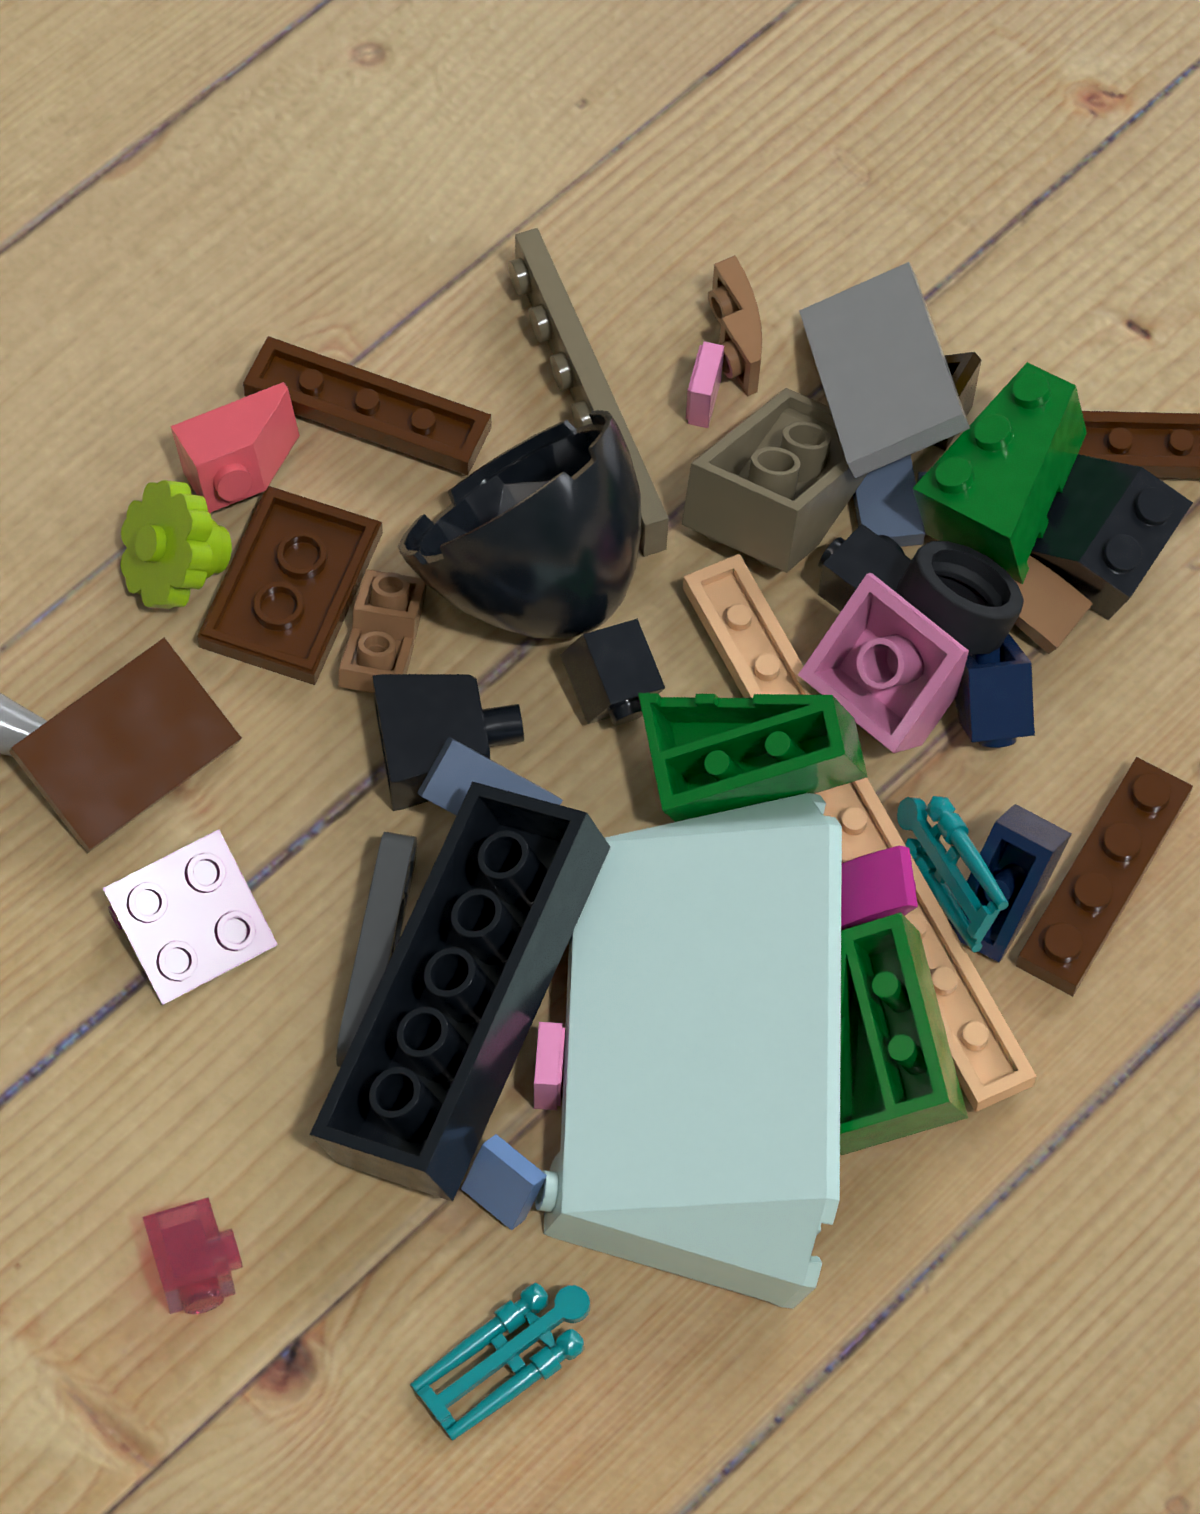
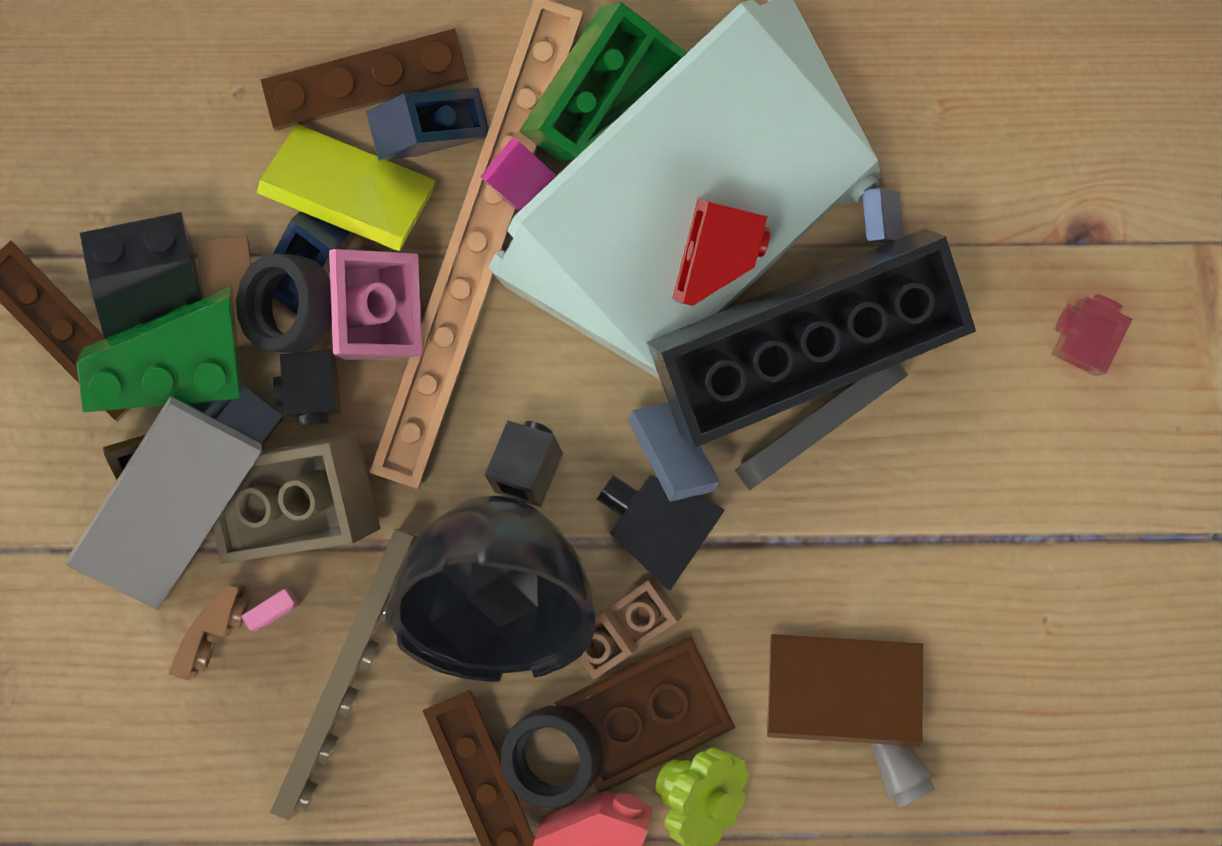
camera: 140 degrees left, 25 degrees up
hinge [102,829,278,1005] -> none
teal piece [410,1283,590,1441] -> none
bright pink tile [534,1022,565,1110] -> none
green wedge [638,693,868,822] -> none
teal piece [897,796,1009,953] -> none
none -> neon yellow tile [257,124,436,251]
none -> black tyre [501,705,603,809]
none -> red slope [672,199,770,306]

